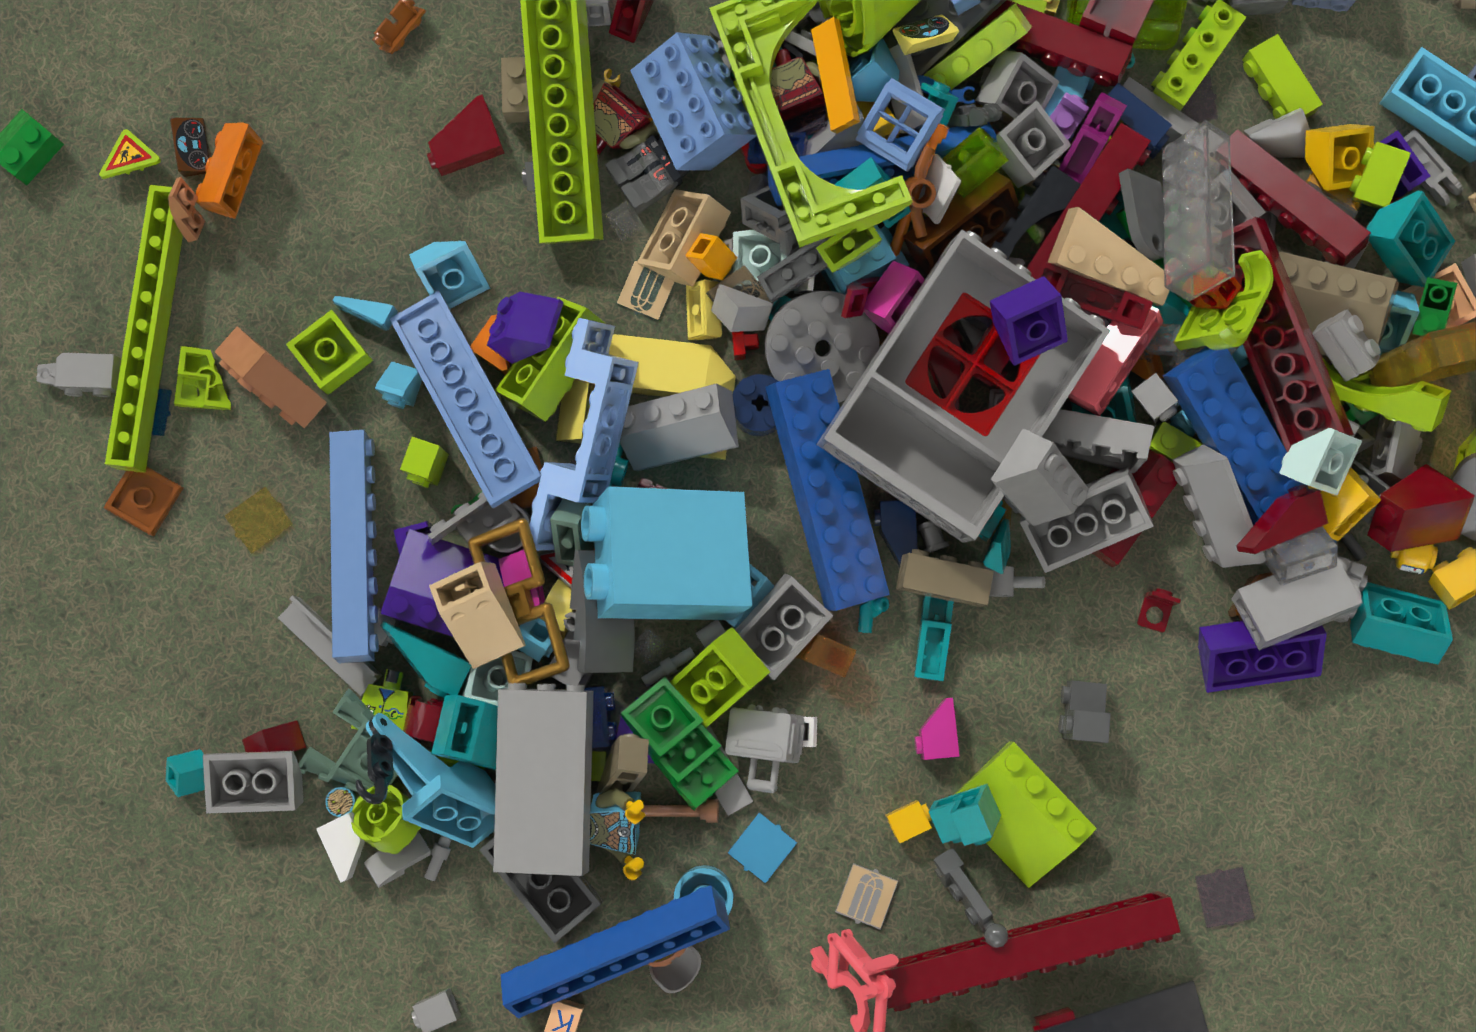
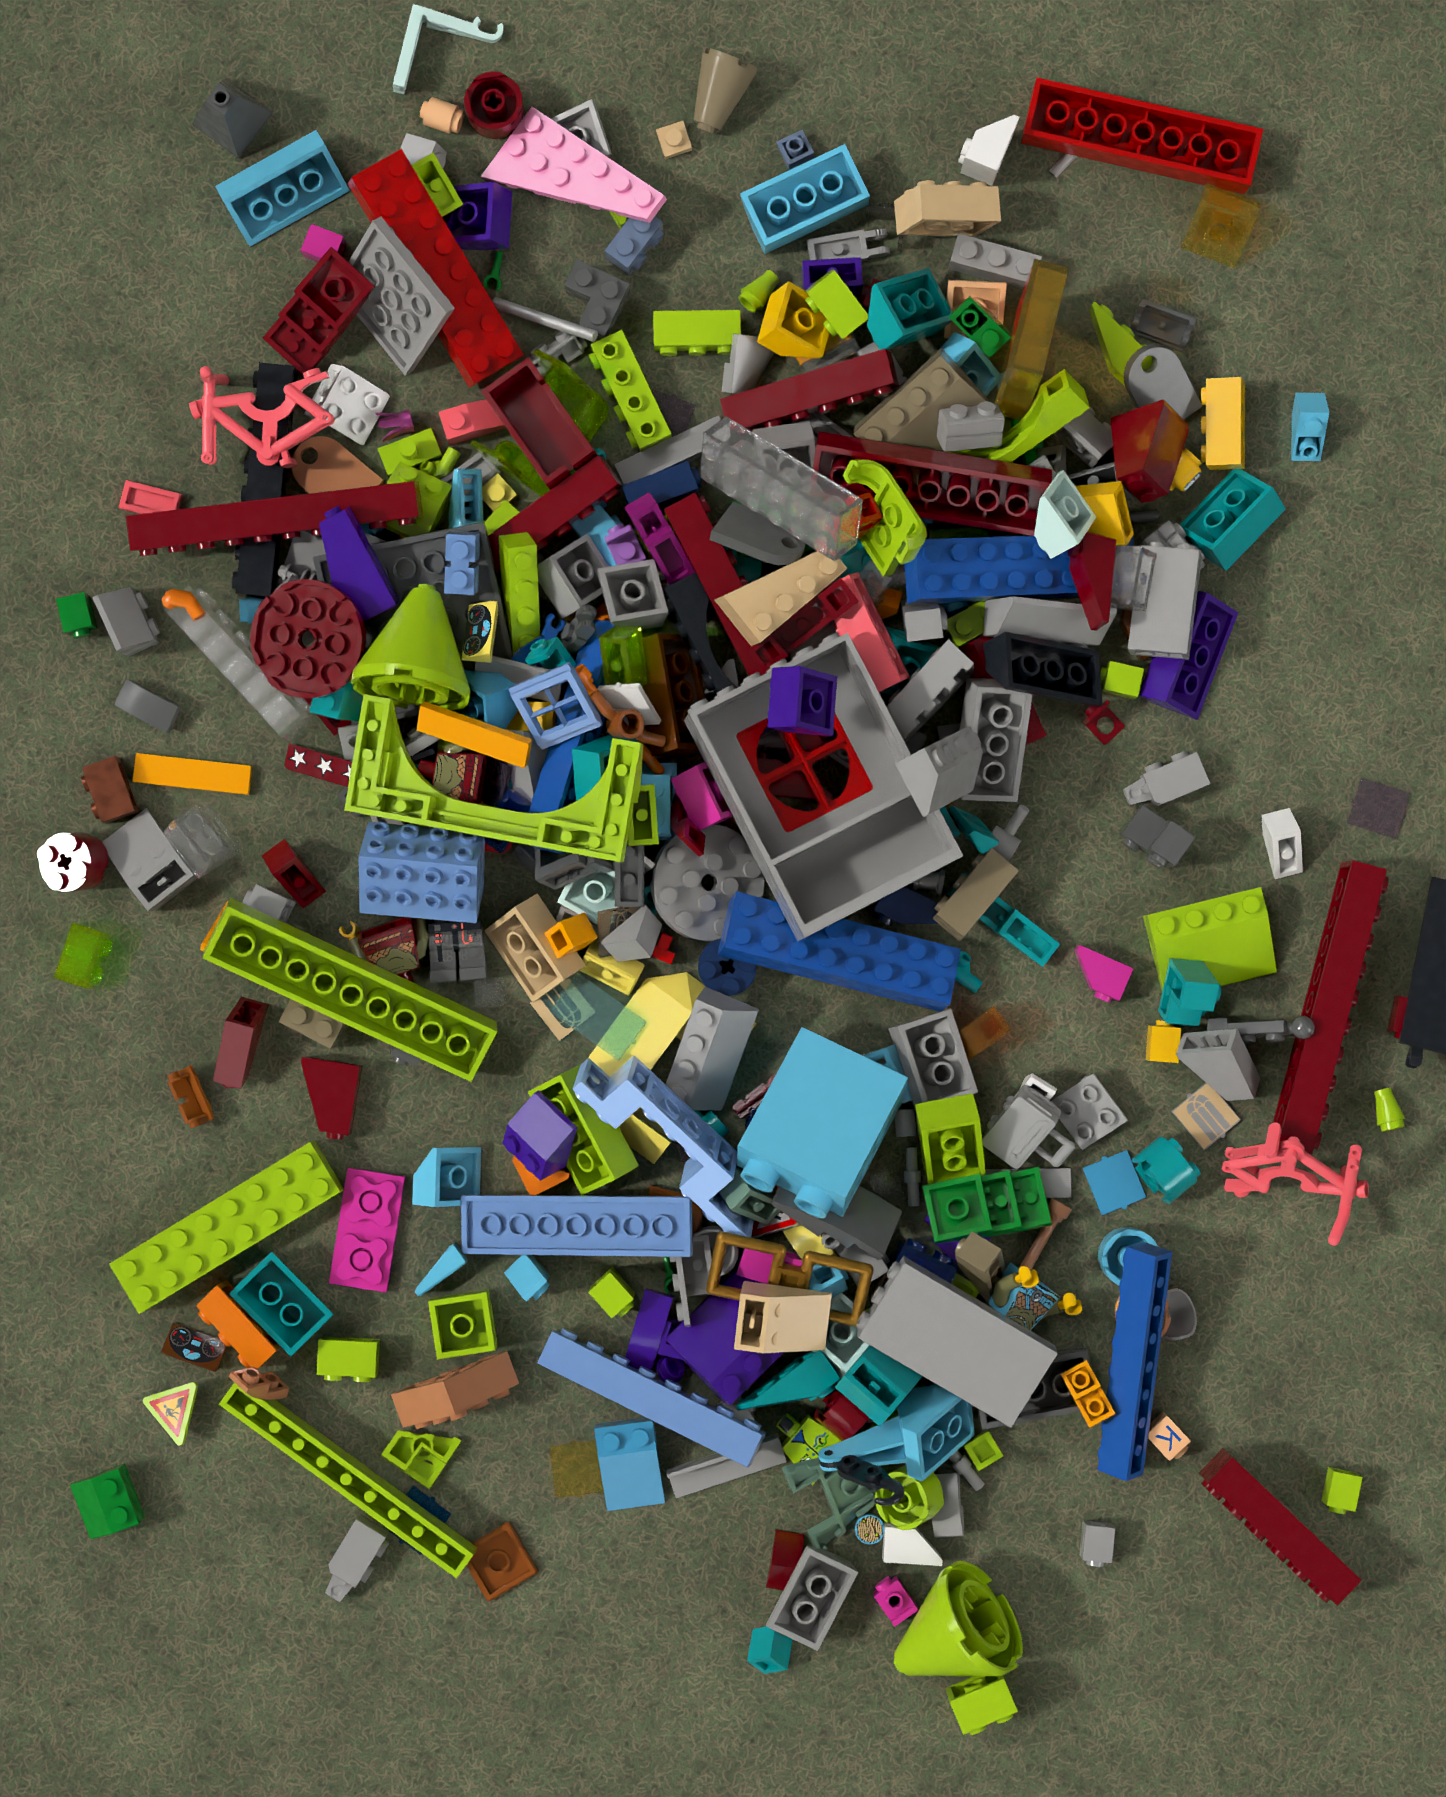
camera: 65 degrees left, 5 degrees up
none -> lime brick [109,1140,344,1314]
none -> dark red slope [213,996,269,1089]
none -> teal slope [229,1252,334,1357]
none -> lime brick [317,1336,380,1382]
none -> dark pink piece [329,1167,406,1292]
none -> clear light blue piece [550,972,646,1061]
none -> dark azure slope [594,1417,665,1511]
none -> dark purple slope [625,1287,673,1370]
none -> dark purple plate [656,1356,685,1383]
none -> lime cone [738,270,780,313]
none -> dark pink brick [873,1575,918,1627]
none -> lime cone [894,1561,1023,1676]
none -> lime brick [945,1676,1018,1735]
none -> lime plate [963,1429,1003,1471]
none -> black slope [984,632,1103,707]
none -> light grey hinge [1051,1073,1128,1150]
none -> light orange slope [1061,1360,1116,1428]
none -> lime brick [1100,661,1144,699]
none -> light grey hinge [1123,750,1210,806]
none -> teal brick [1132,1137,1201,1204]
none -> light grey slope [1176,1029,1260,1101]
none -> white slope [1262,808,1303,879]

